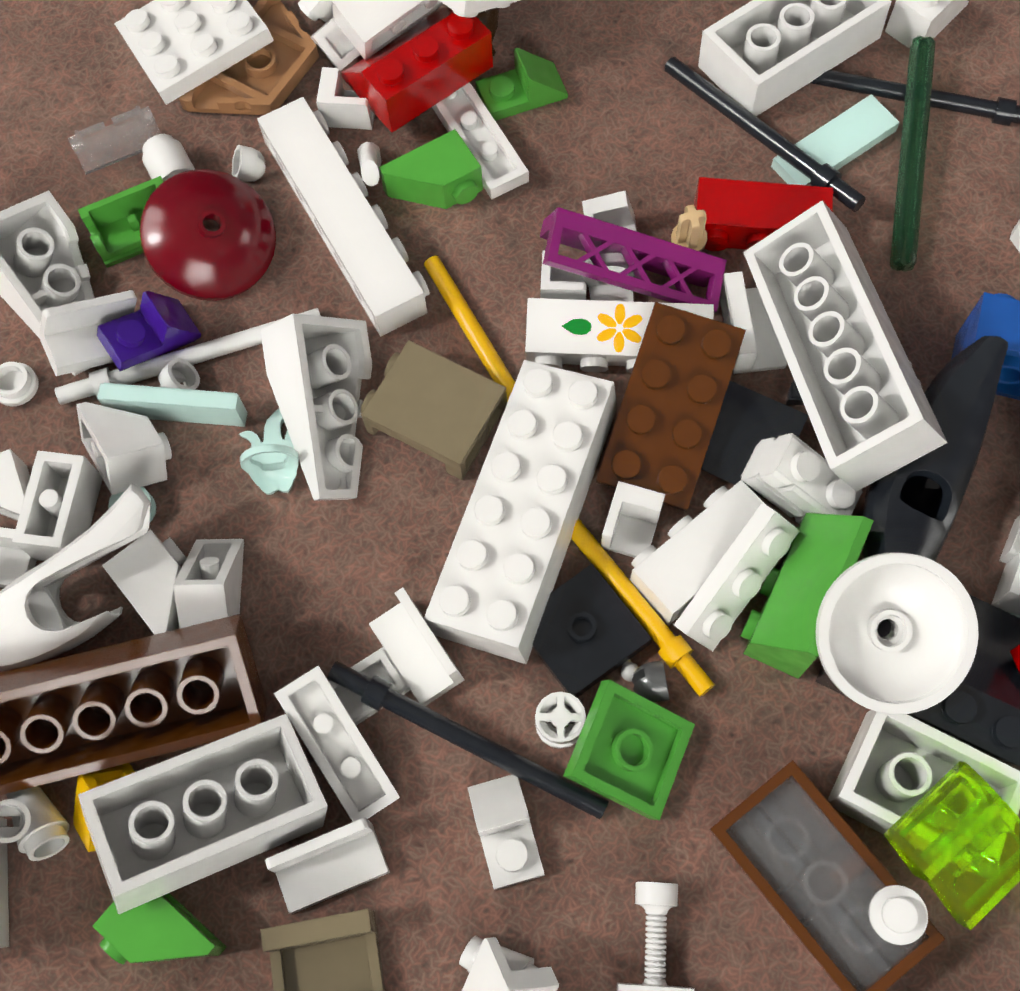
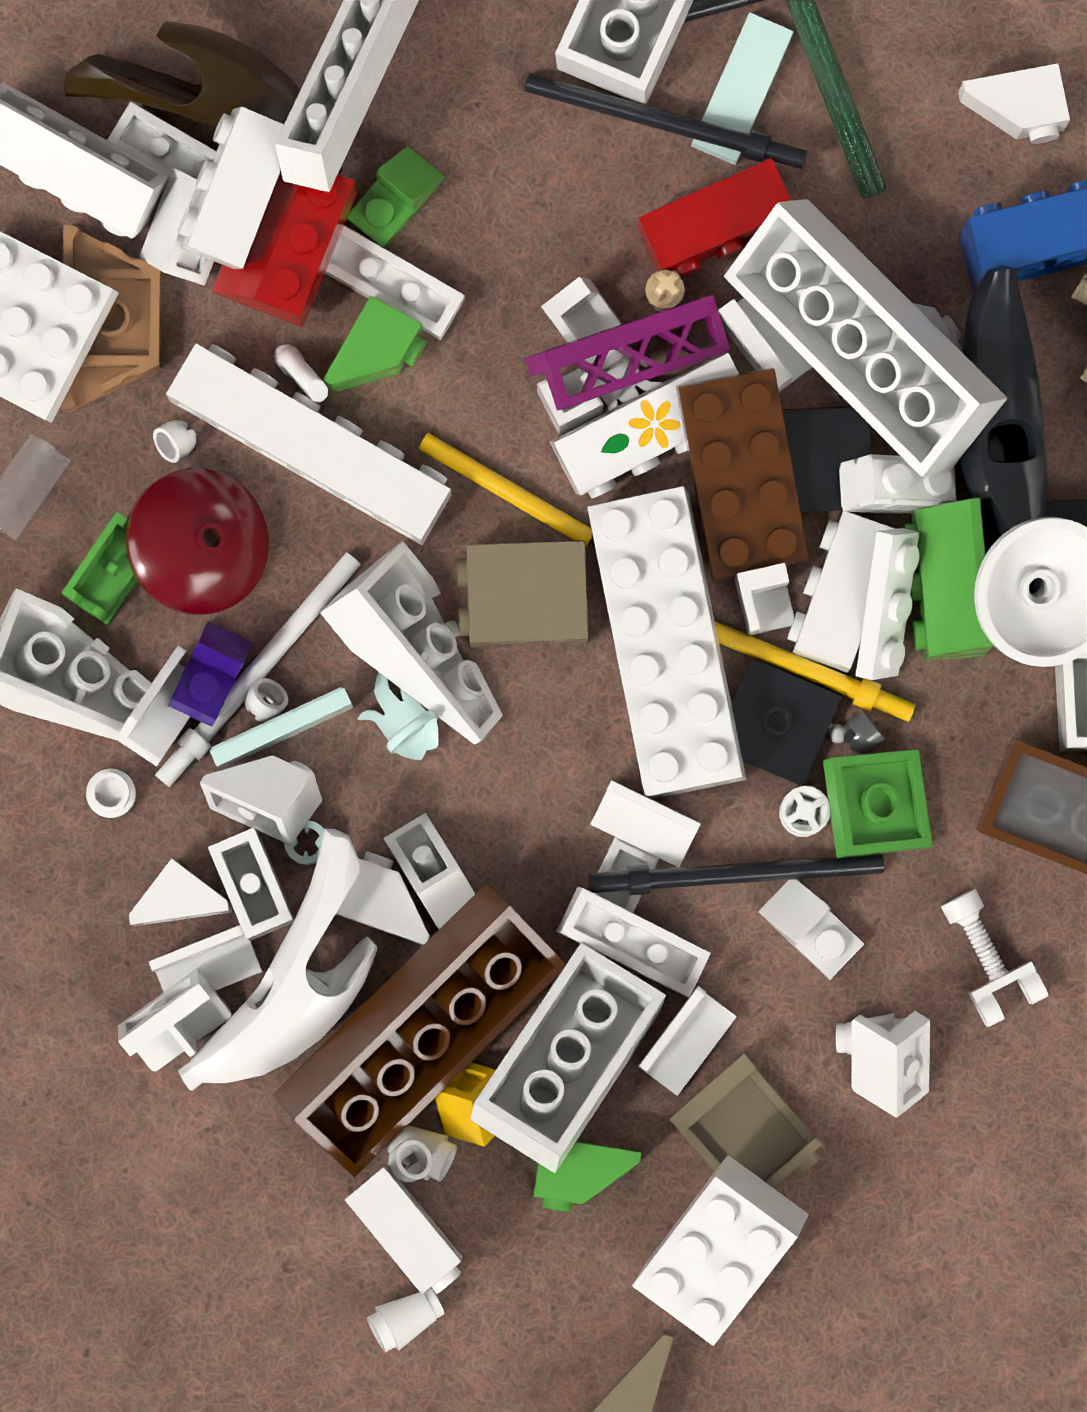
camera: 35 degrees left, 15 degrees up
white brick [142,134,195,182] -> none
white panel [316,67,374,130] -> none

